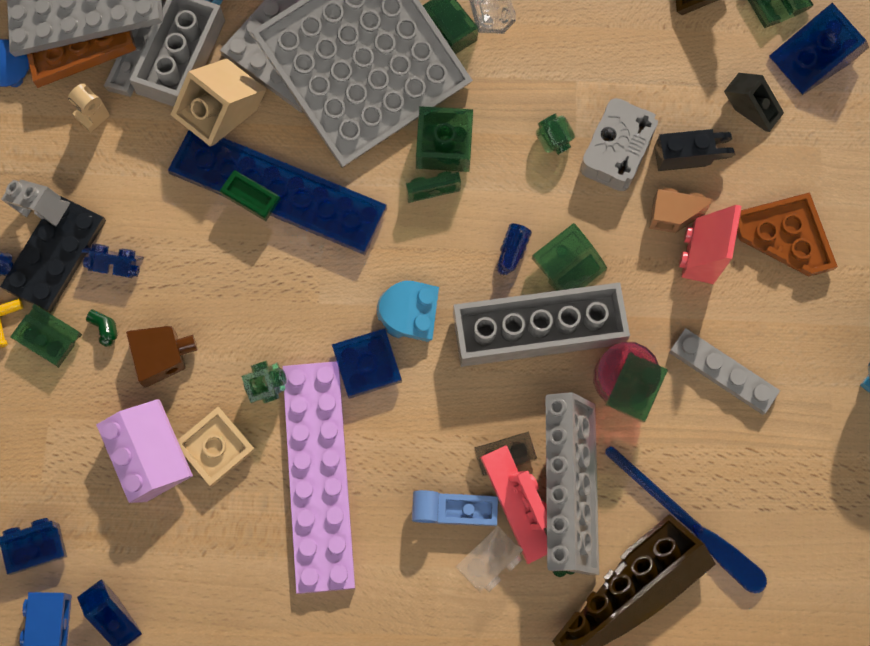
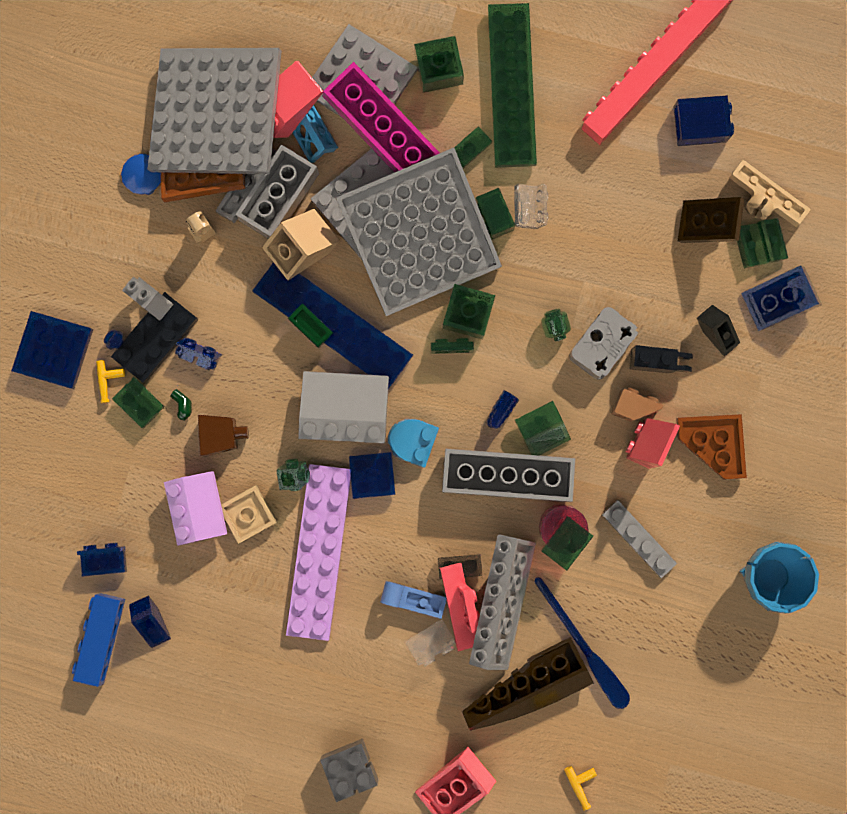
camera: 15 degrees right, 10 degrees up
none -> light grey slope [298,371,389,443]

